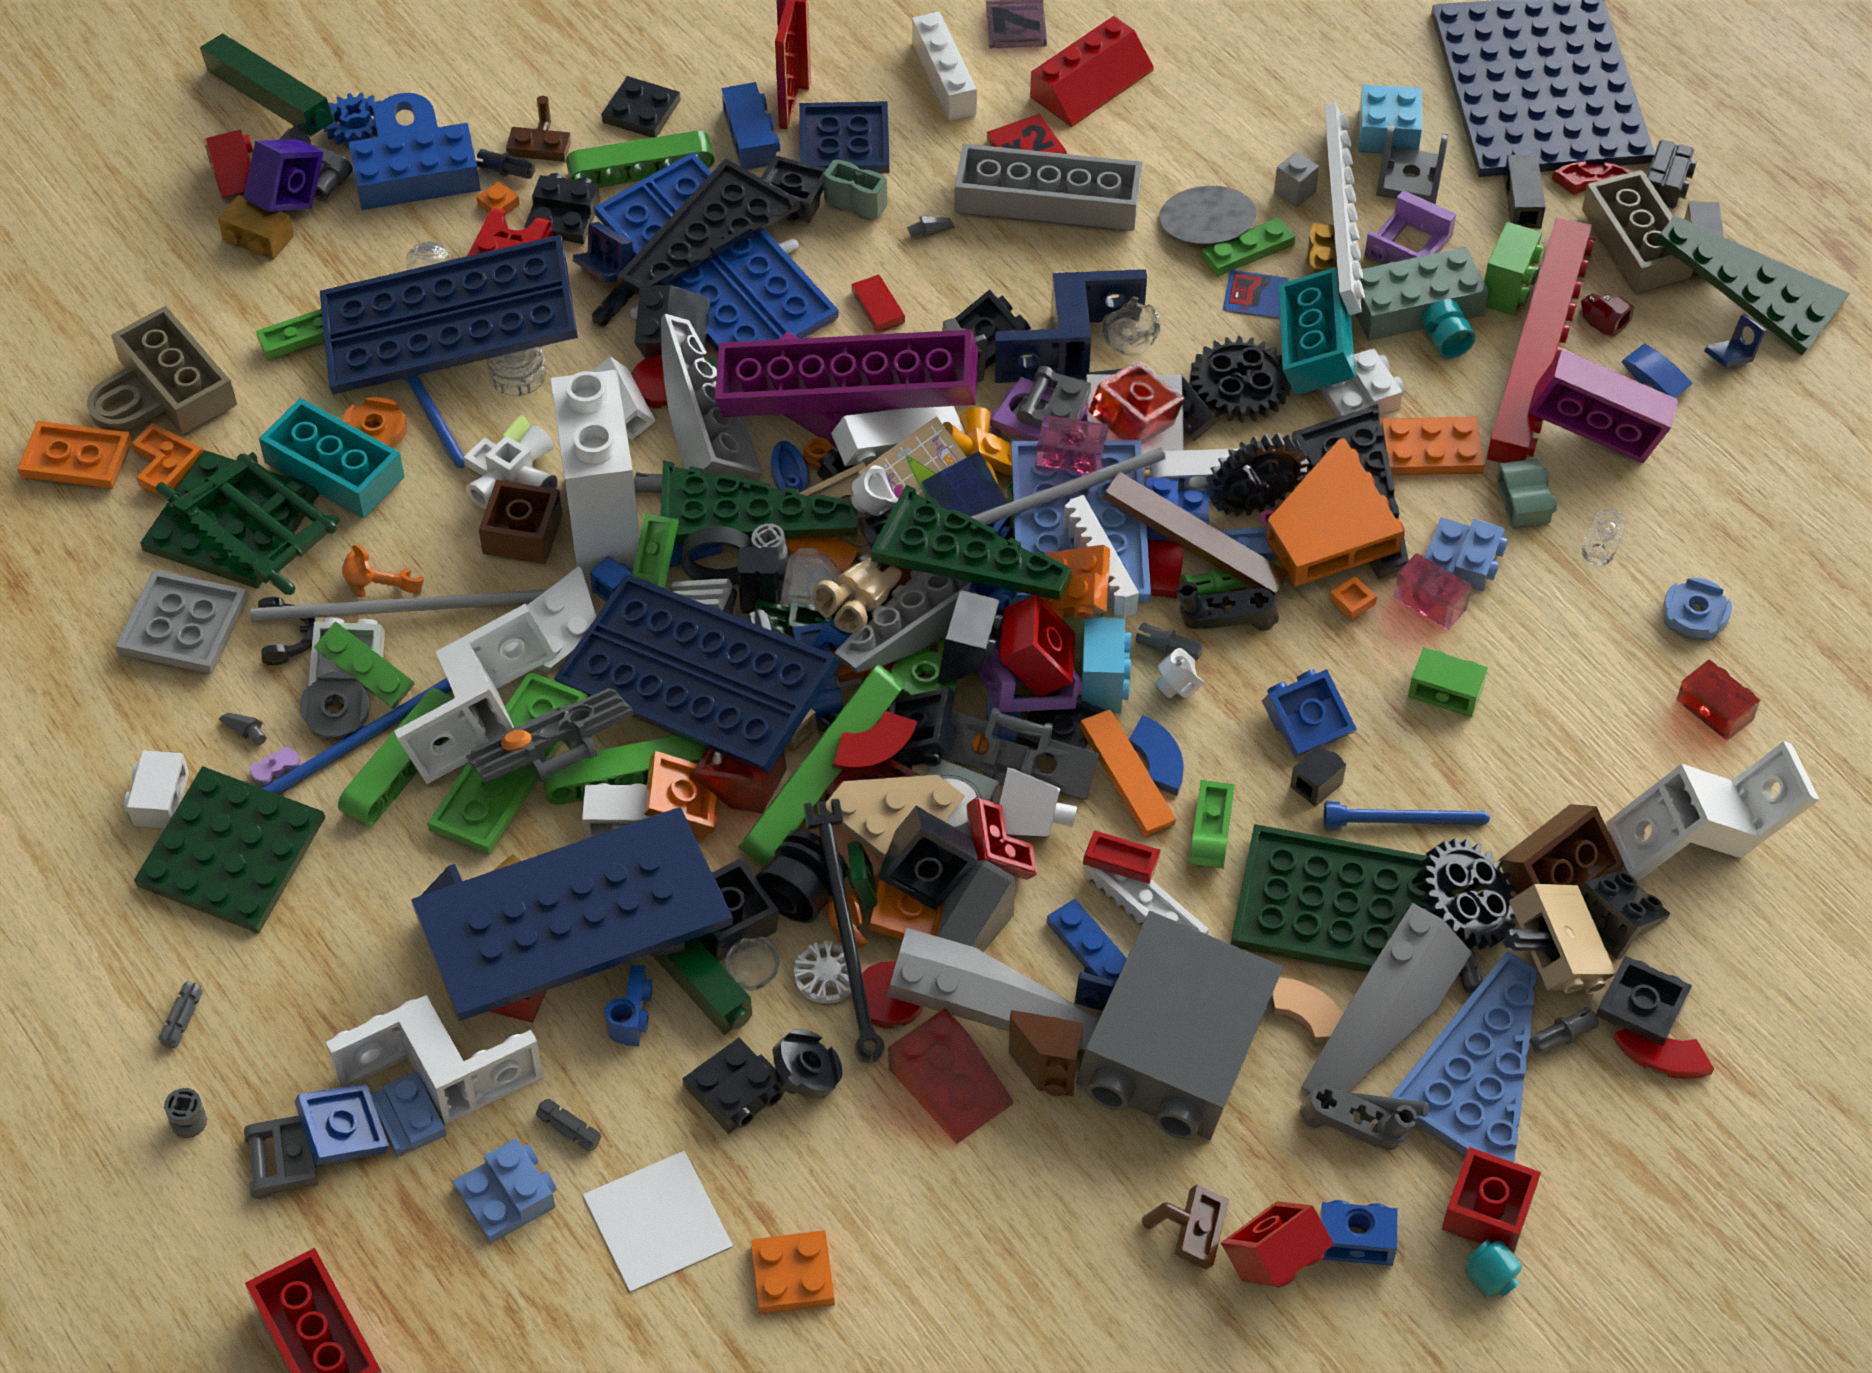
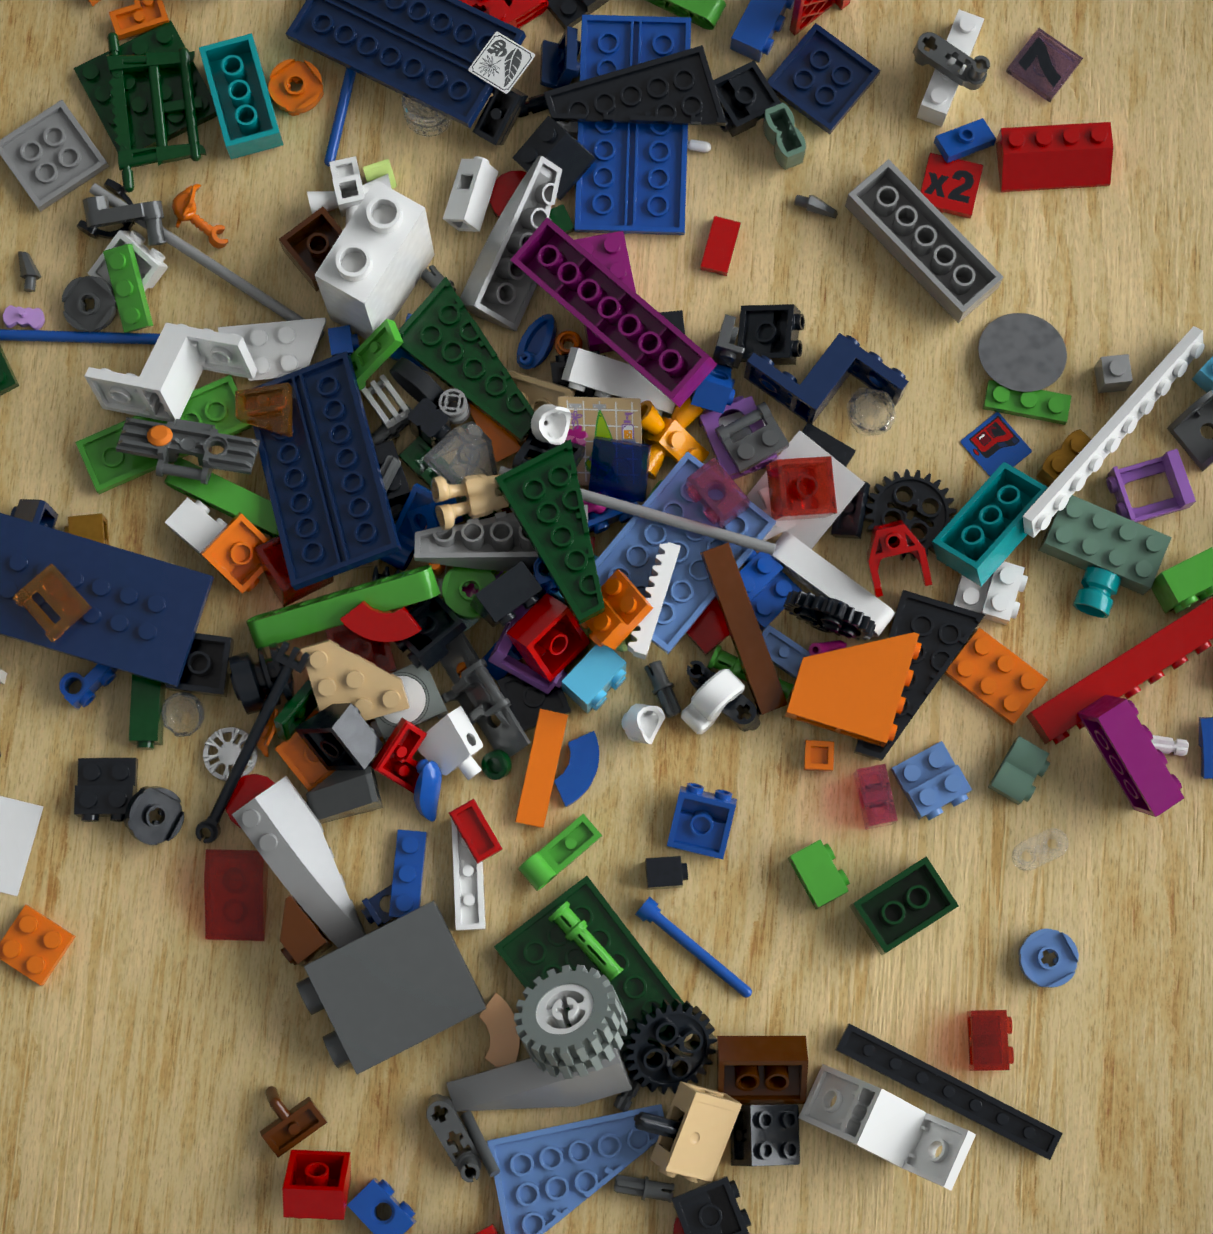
camera: 40 degrees right, 25 degrees up
bright green beam [338,688,454,826] -> none
none -> clear orange plate [13,563,92,642]
none -> dark grey beam [83,196,166,246]
none -> clear orange wing [235,382,292,437]
none -> blue arm [414,759,442,821]
none -> white sticker [468,32,535,94]
none -> black brick [472,87,528,145]
none -> dark green tile [481,750,512,780]
none -> light grey wheel [514,965,628,1079]
none -> bright green pin [548,901,624,982]
none -> white animal [681,669,745,734]
none -> blue brick [691,364,735,414]
none -> black plate [835,1023,1063,1160]
none -> dark green brick [850,856,959,955]
none -> red piece [867,520,932,597]
none -> dark grey beam [913,32,990,90]
none -> blue plate [934,118,996,163]

